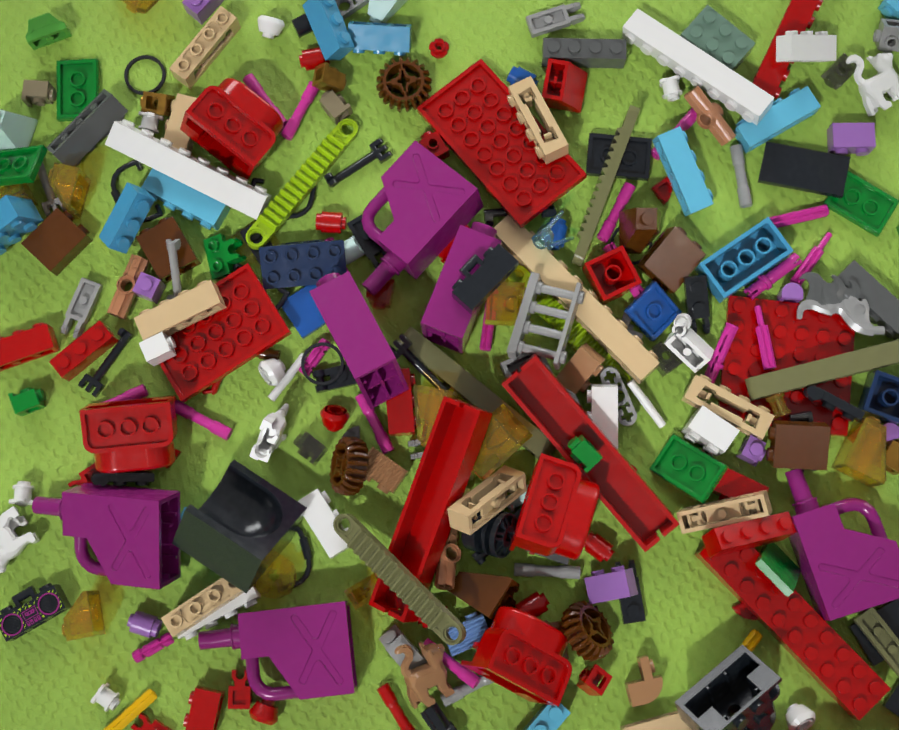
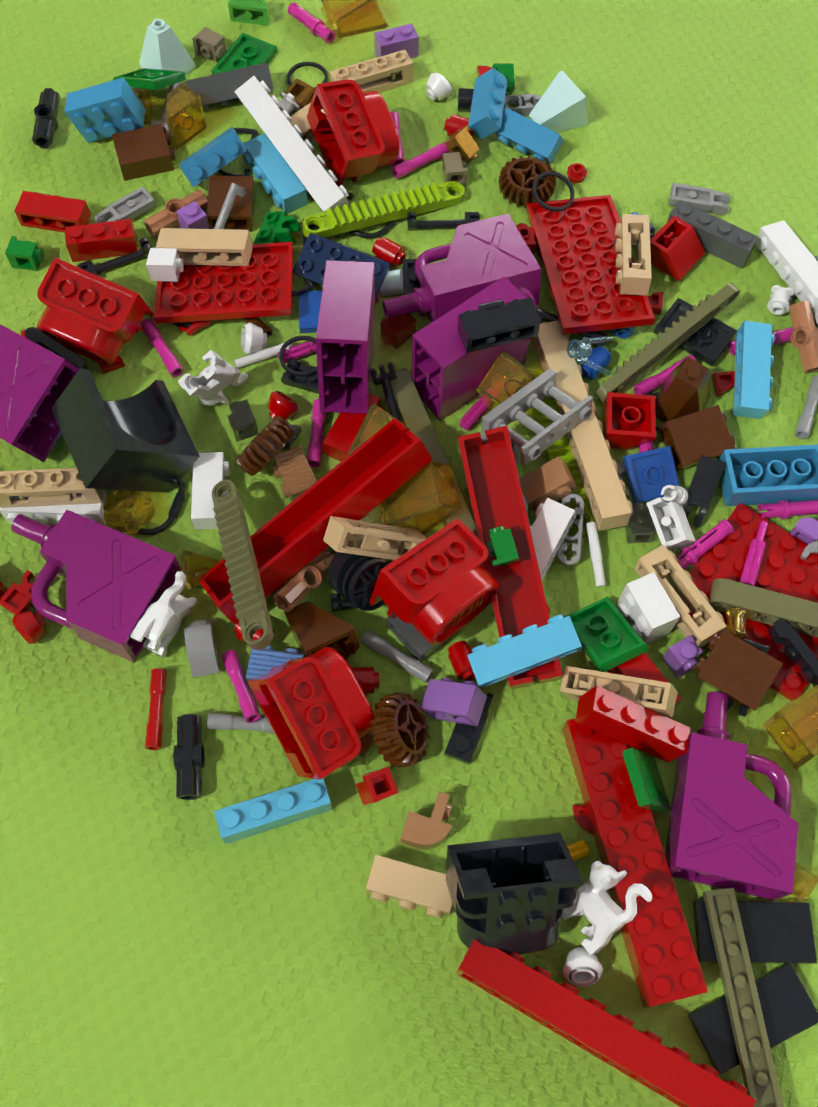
camera: 25 degrees right, 15 degrees down
medium nougat animal [395,642,455,709] -> none
none -> white animal [130,571,197,658]
none -> dark pink pin [287,2,335,44]
none -> medium azure brick [467,615,582,688]
none -> black piece [532,171,574,212]
none -> white animal [562,861,653,955]
none -> red tile [648,292,664,315]

